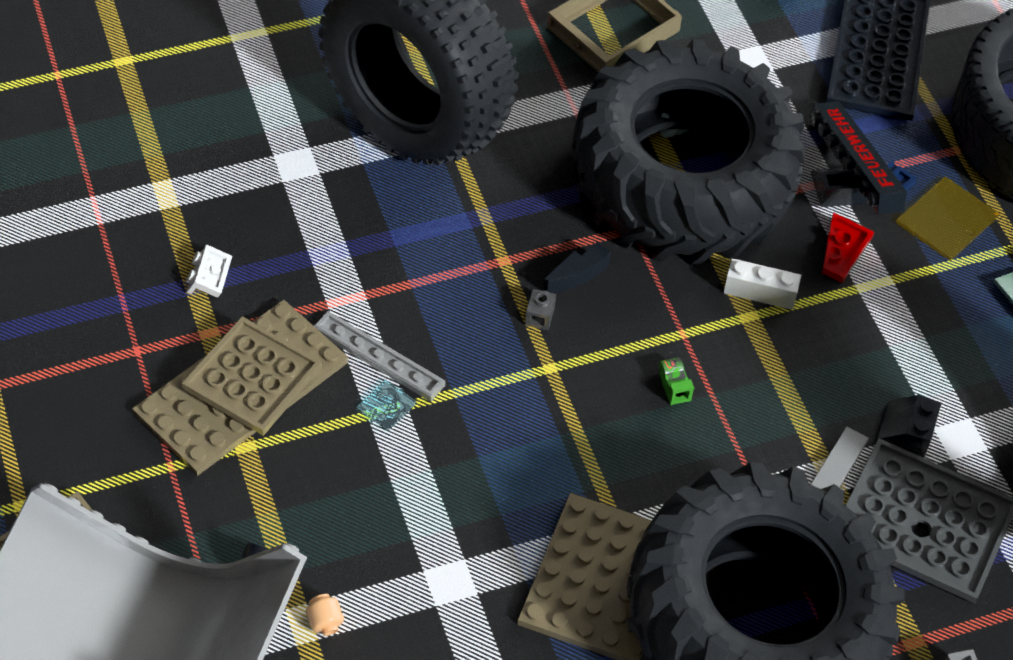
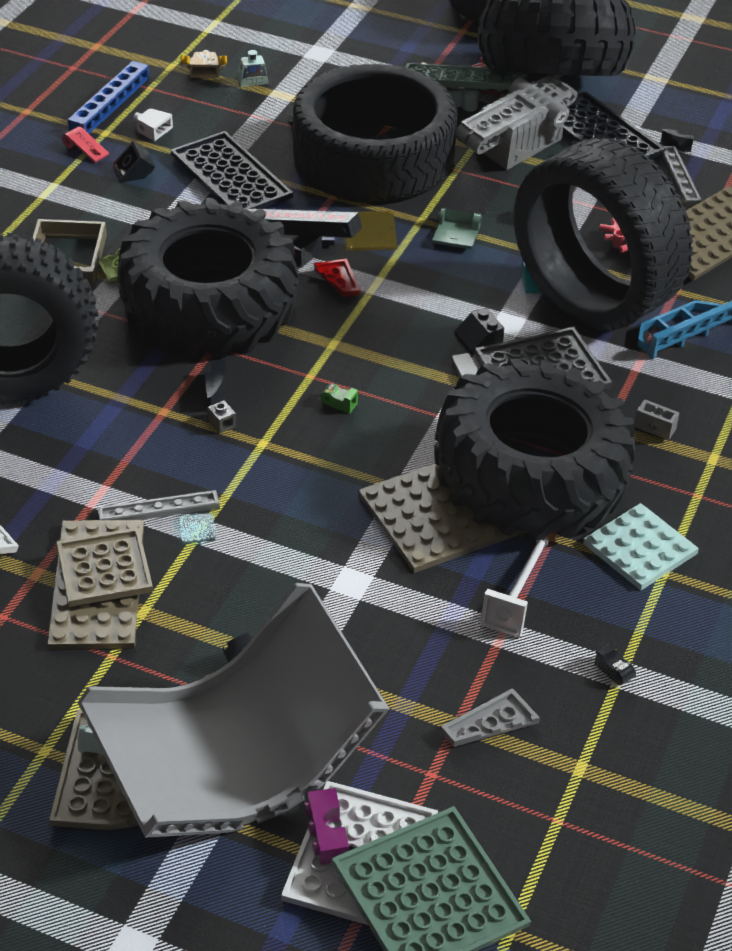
camera: 45 degrees left, 10 degrees down
white brick [724,258,801,310] -> none

